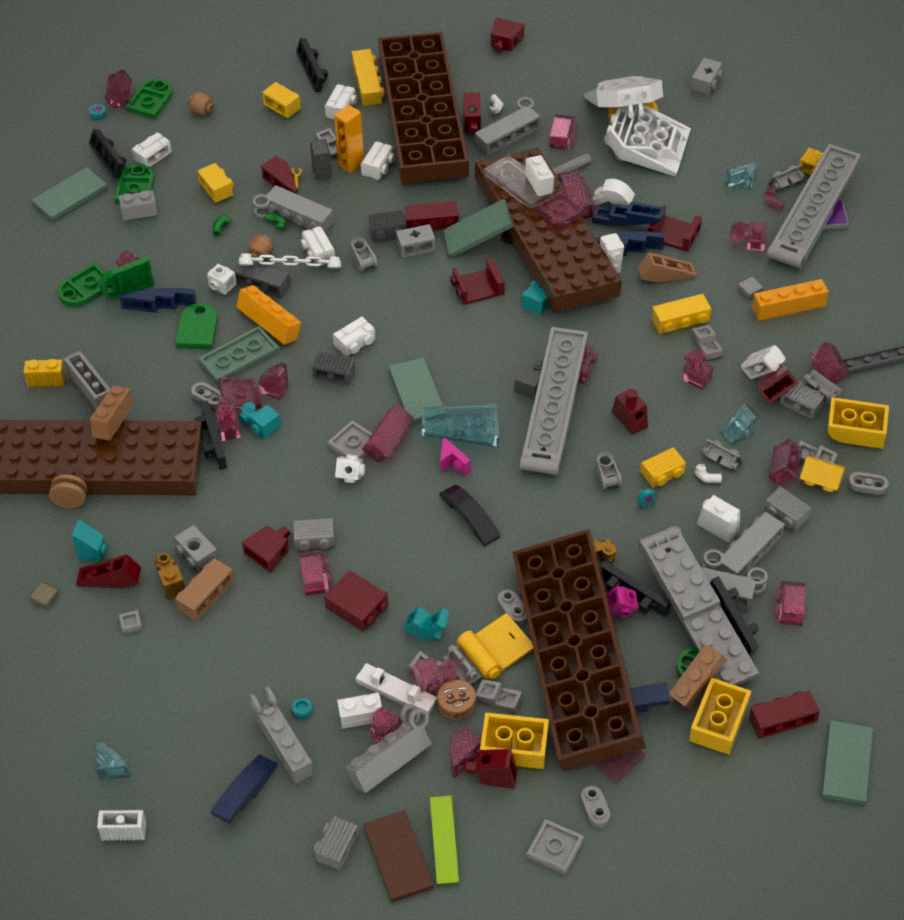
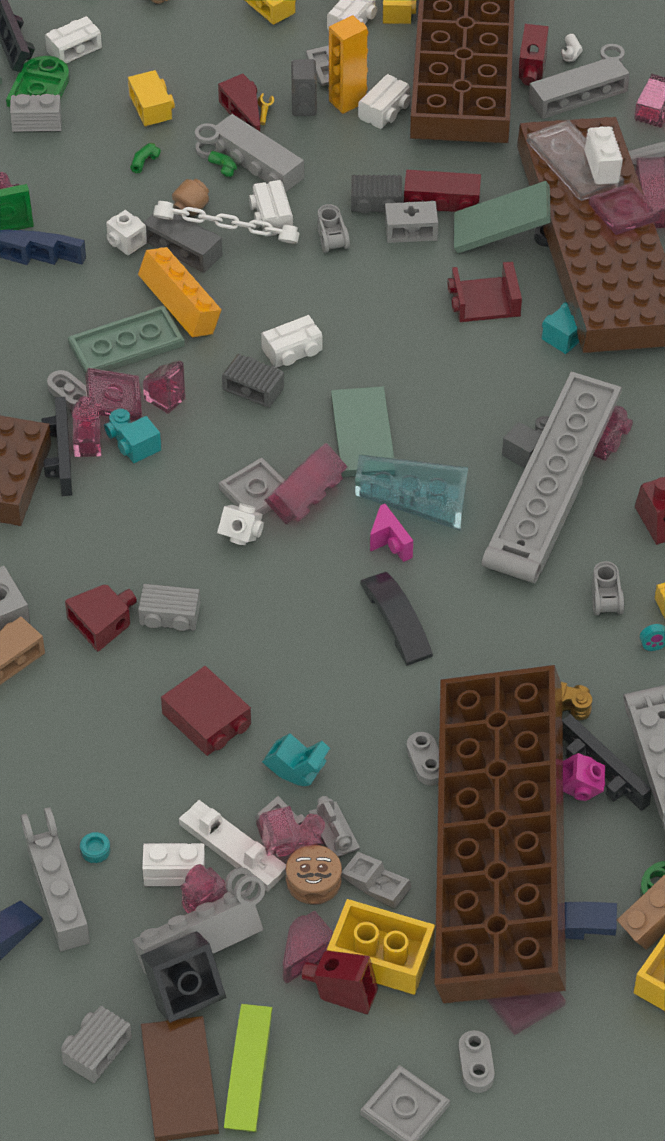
camera: 10 degrees right, 0 degrees up
green tile [176,303,218,349] -> none
clear pink brick [299,550,332,596] -> none
yellow door [456,613,534,680] -> none
none -> black brick [140,931,227,1023]

